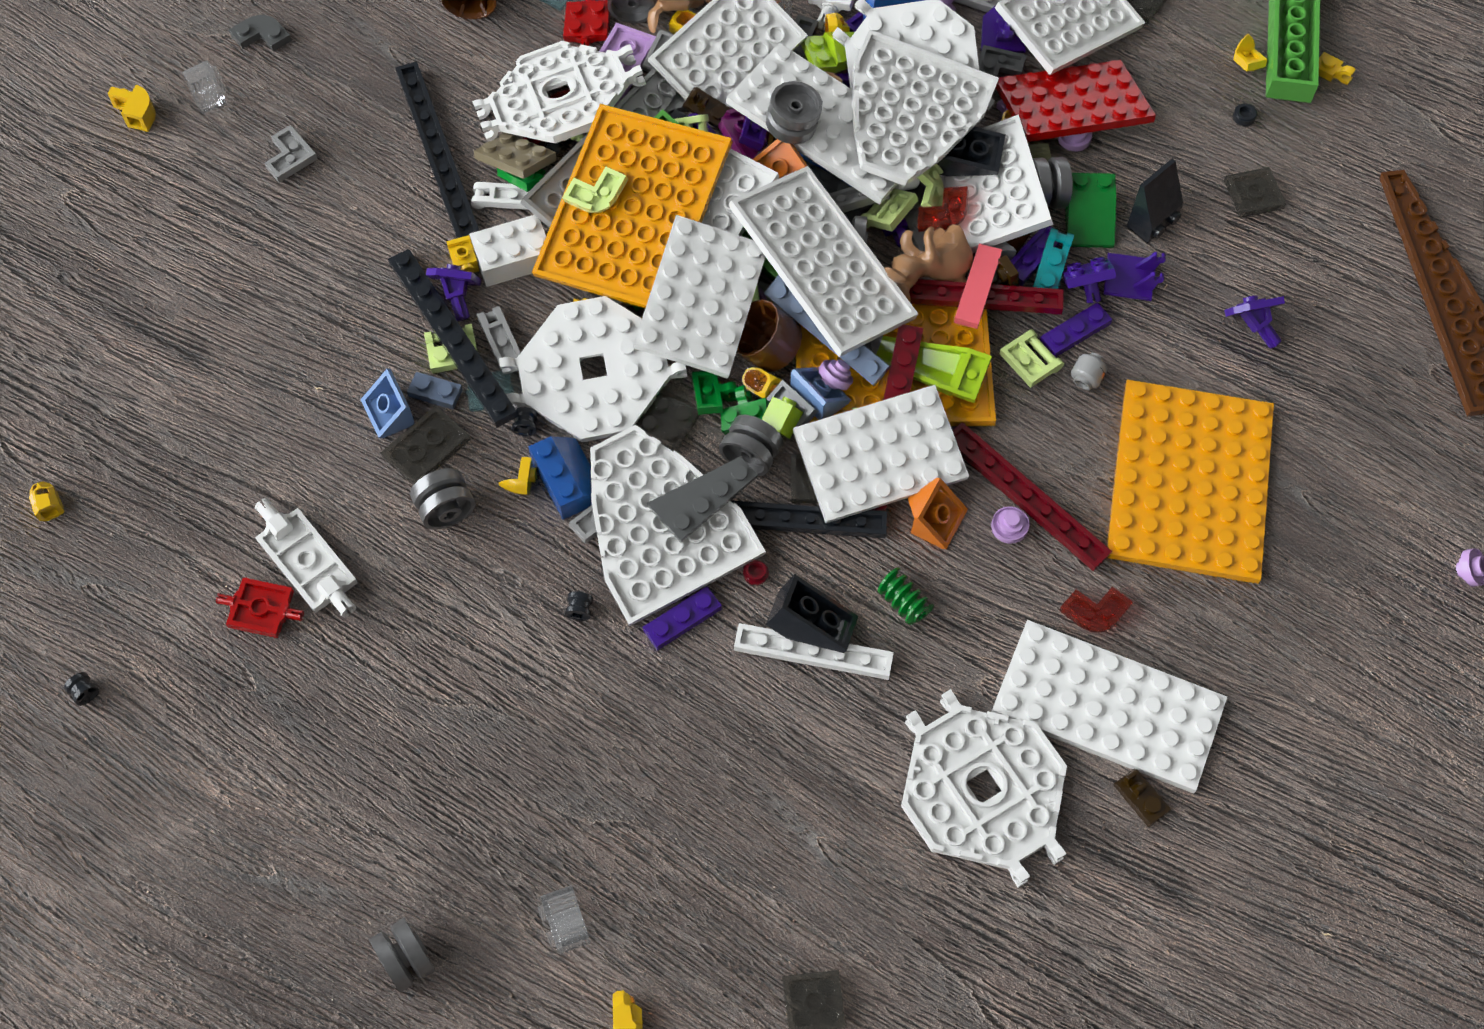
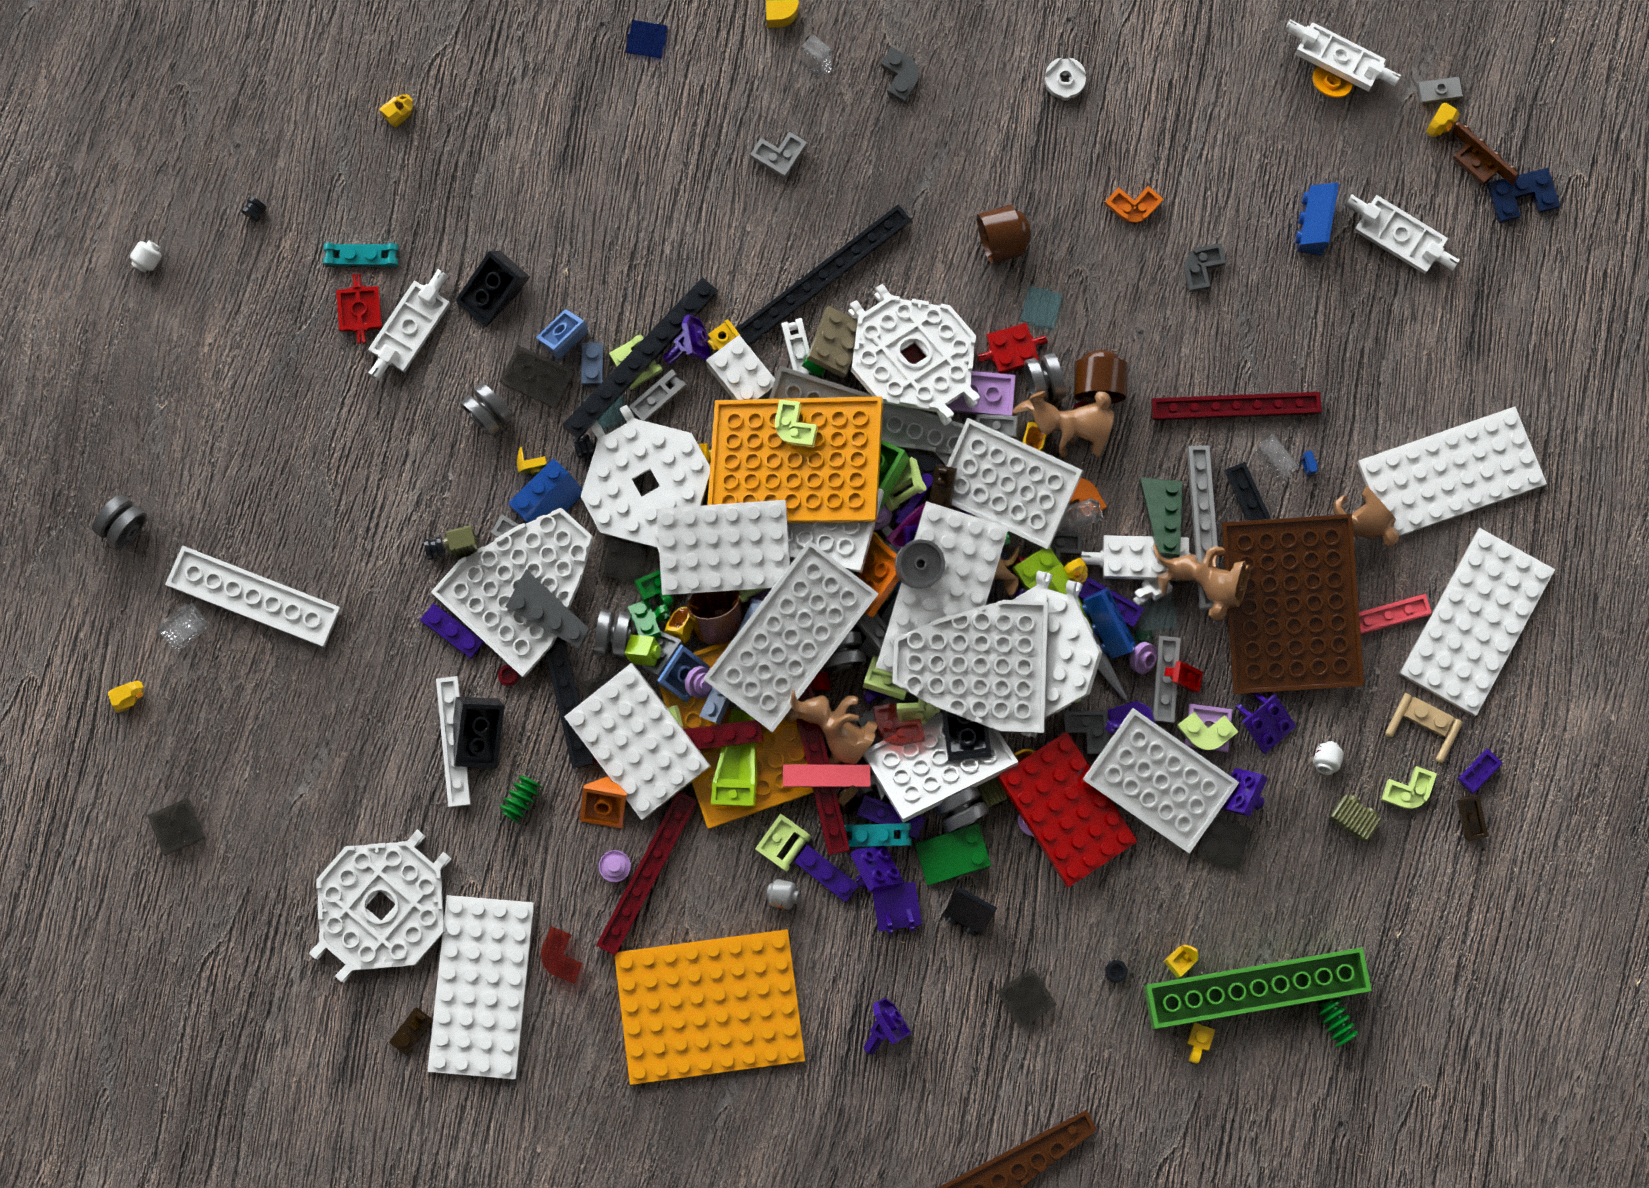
camera: 70 degrees right, 15 degrees up
none -> white head [130,240,162,273]
none -> white plate [165,546,341,647]
none -> teal plate [323,243,399,267]
none -> olive brick [443,525,479,559]
none -> black slope [455,251,530,327]
none -> clear blue piece [626,20,668,59]

